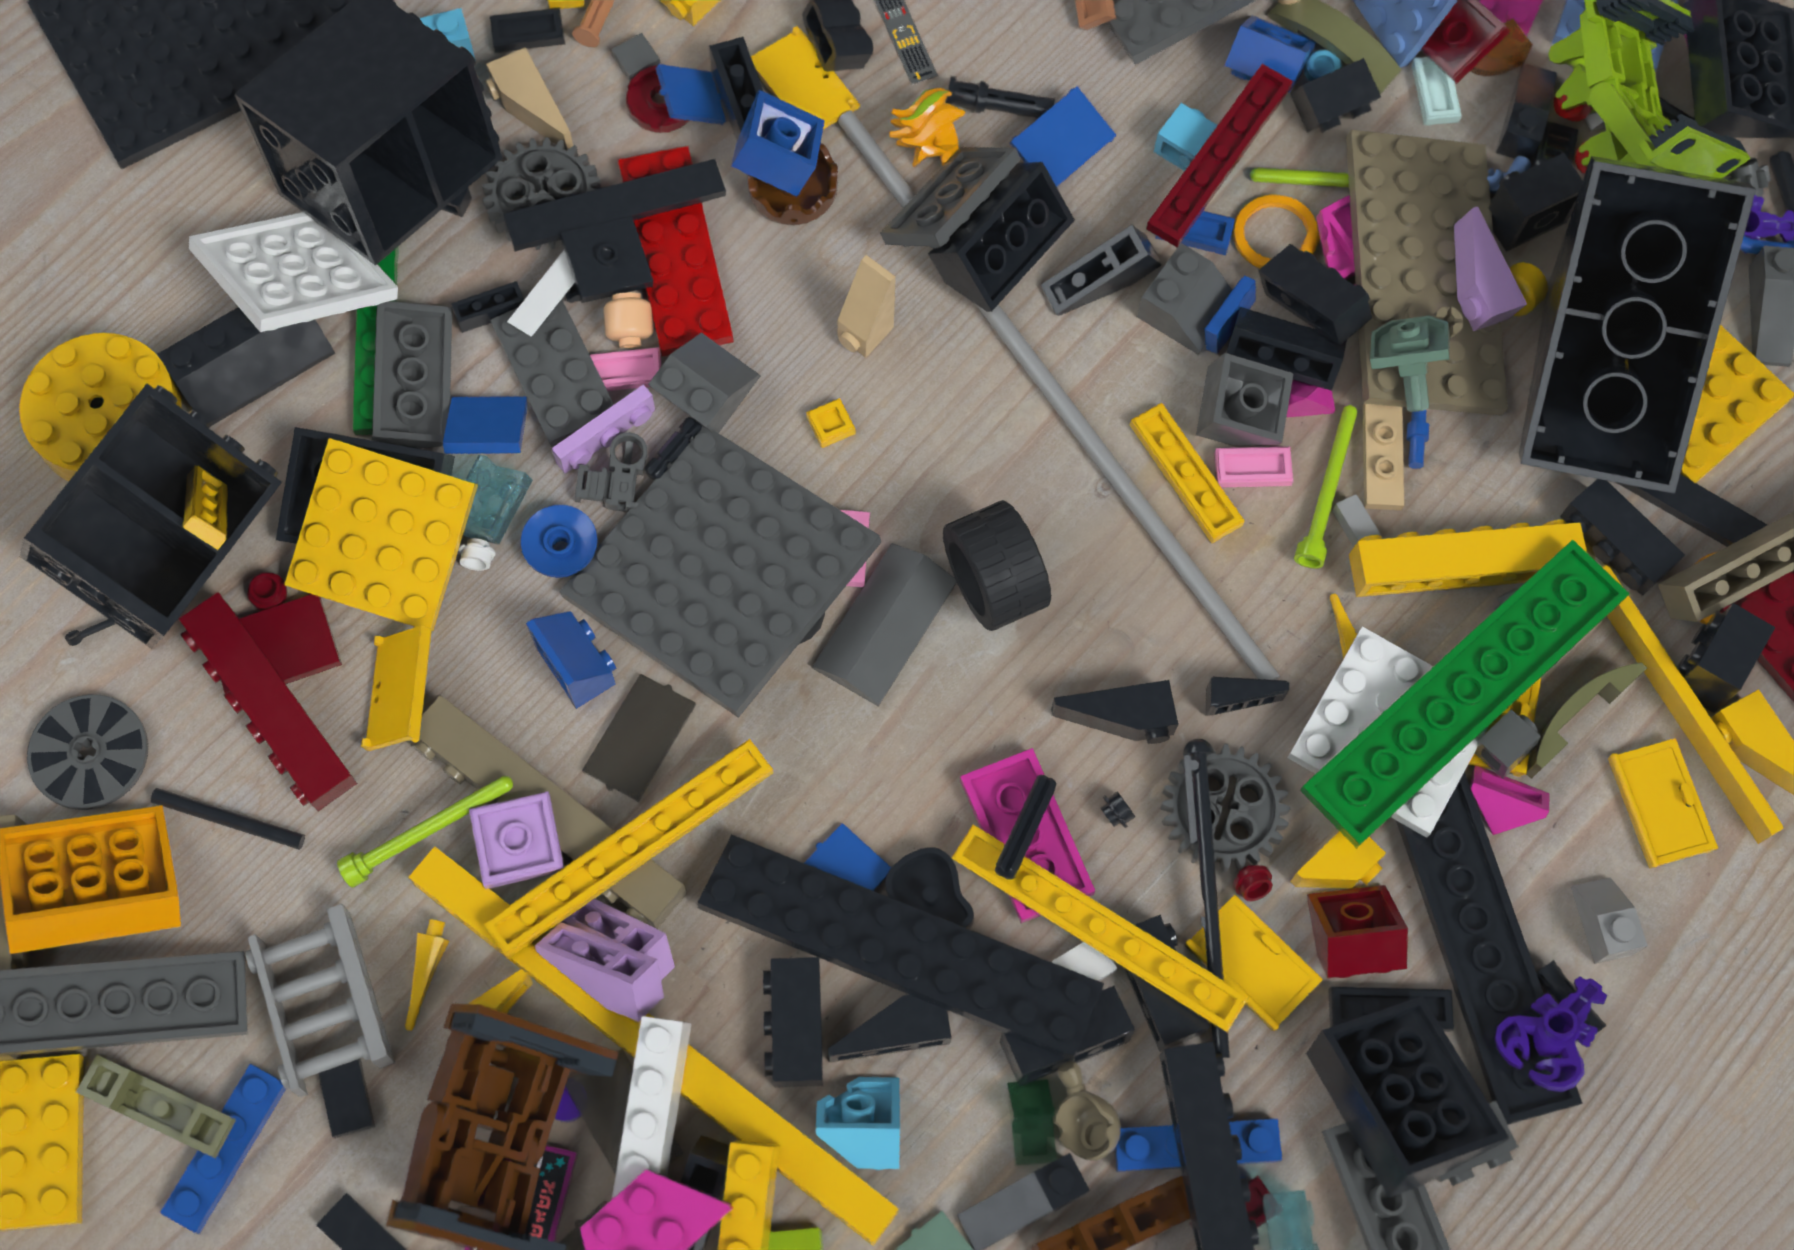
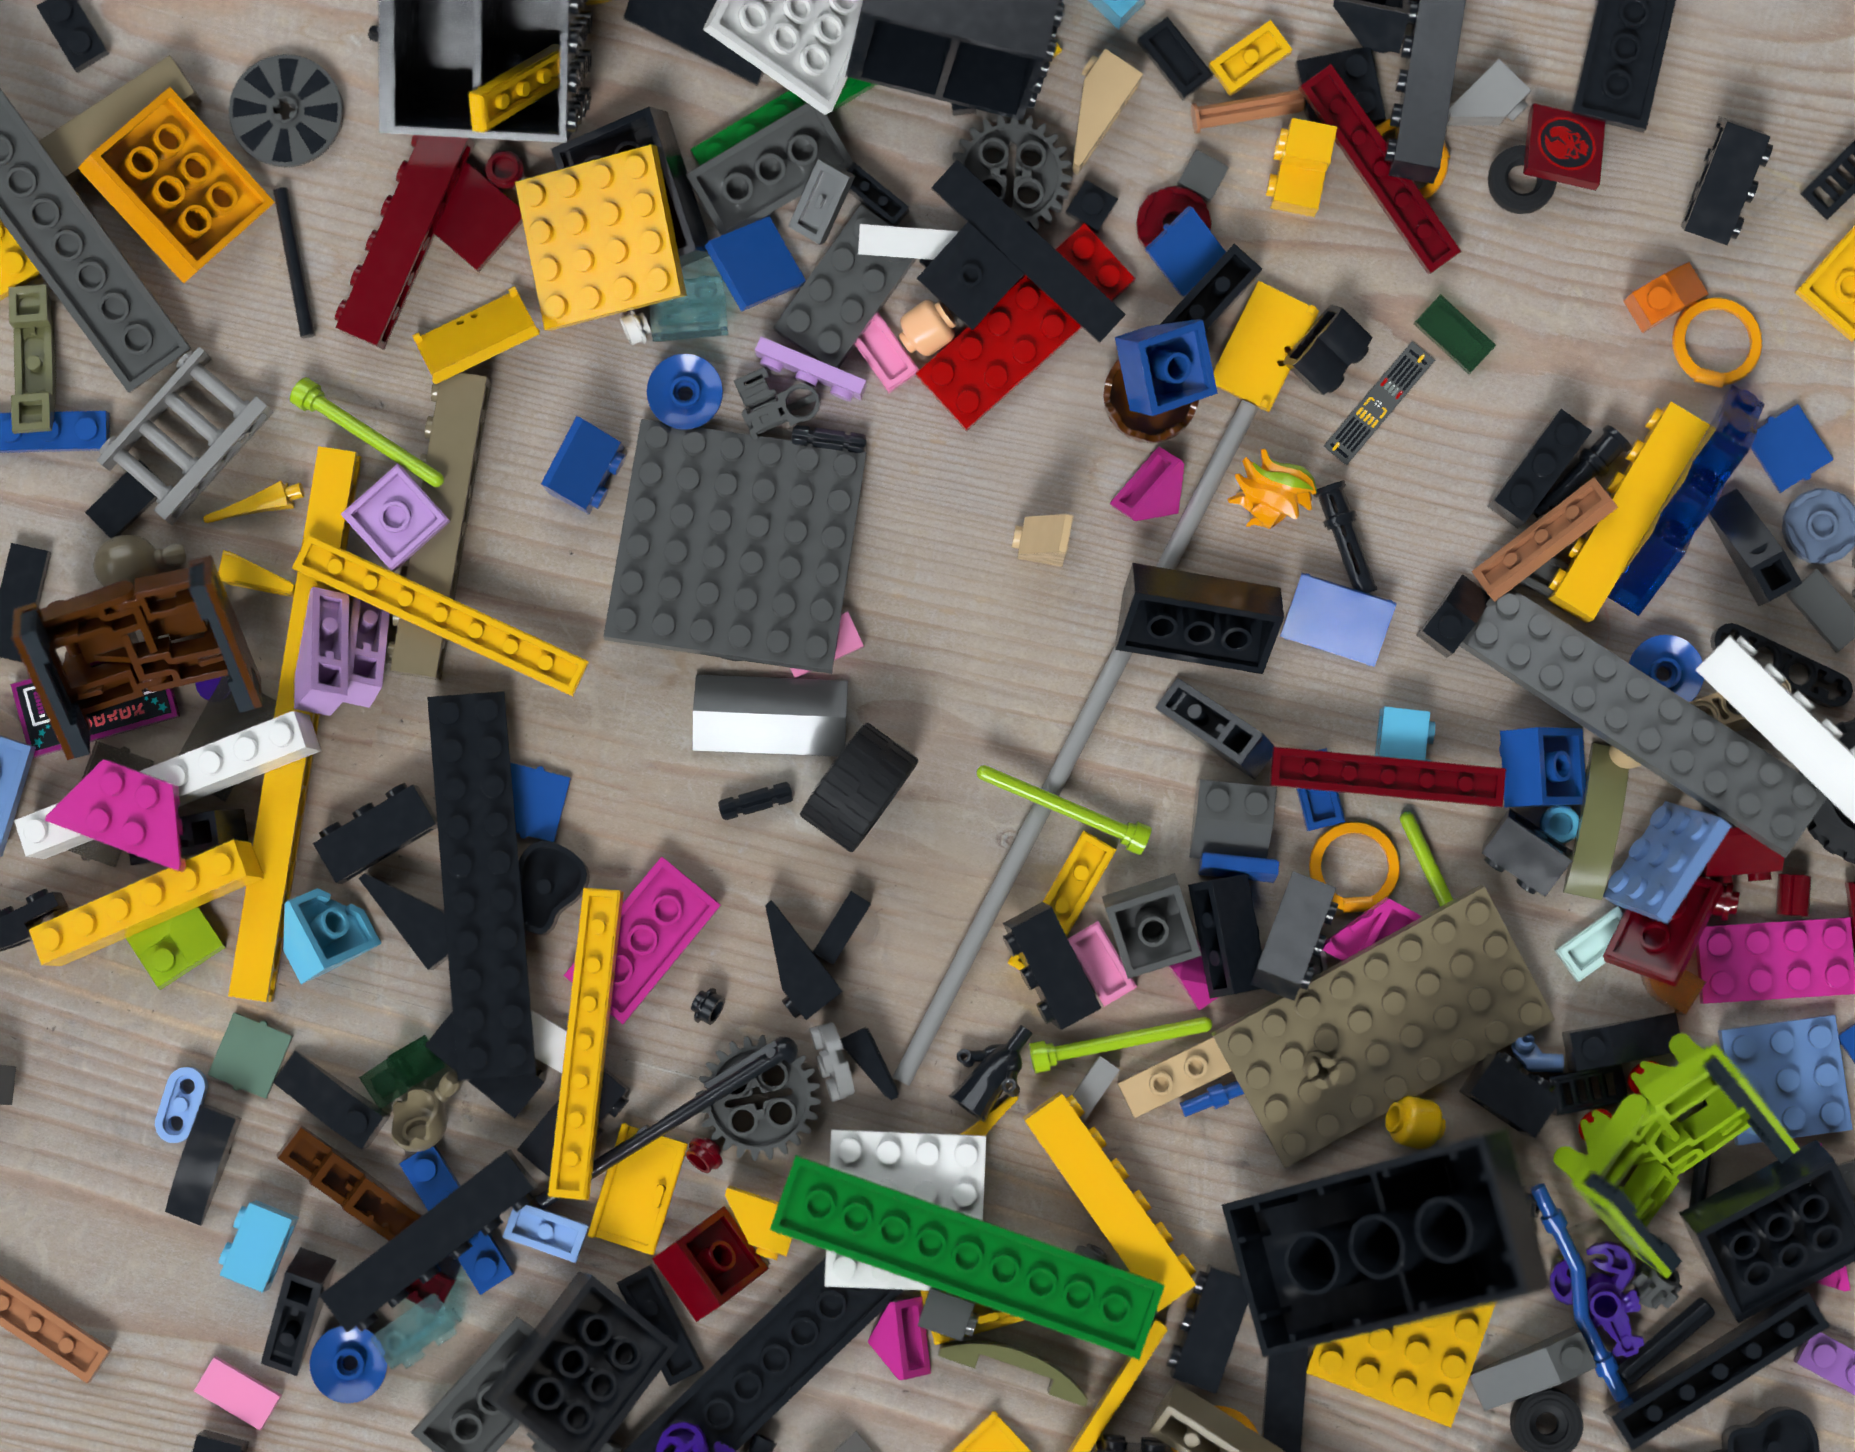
camera: 65 degrees right, 15 degrees up
clear smoke piece [582,674,696,802] -> none
dark grey slope [648,333,761,433] -> none
yellow tile [806,398,856,448] -> none
dark grey plate [880,147,1021,248] -> none
black axle [995,775,1057,880] -> none
sand green piece [1370,316,1449,412] -> none
lavender slope [1454,207,1527,331] -> none
none -> dark tan hair [93,535,186,587]
none -> light blue plate [503,1204,590,1263]
none -> black axle [718,782,793,820]
none -> plate [788,158,855,245]
none -> light grey plate [809,1022,855,1102]
none -> black piece [813,891,871,965]
none -> black piece [949,1025,1032,1122]
none -> lime piece [976,765,1152,855]
none -> black brick [1003,902,1102,1030]
none -> black plate [1066,180,1118,234]
none -> dark pink slope [1110,446,1185,521]
none -> black slope [1416,574,1491,658]

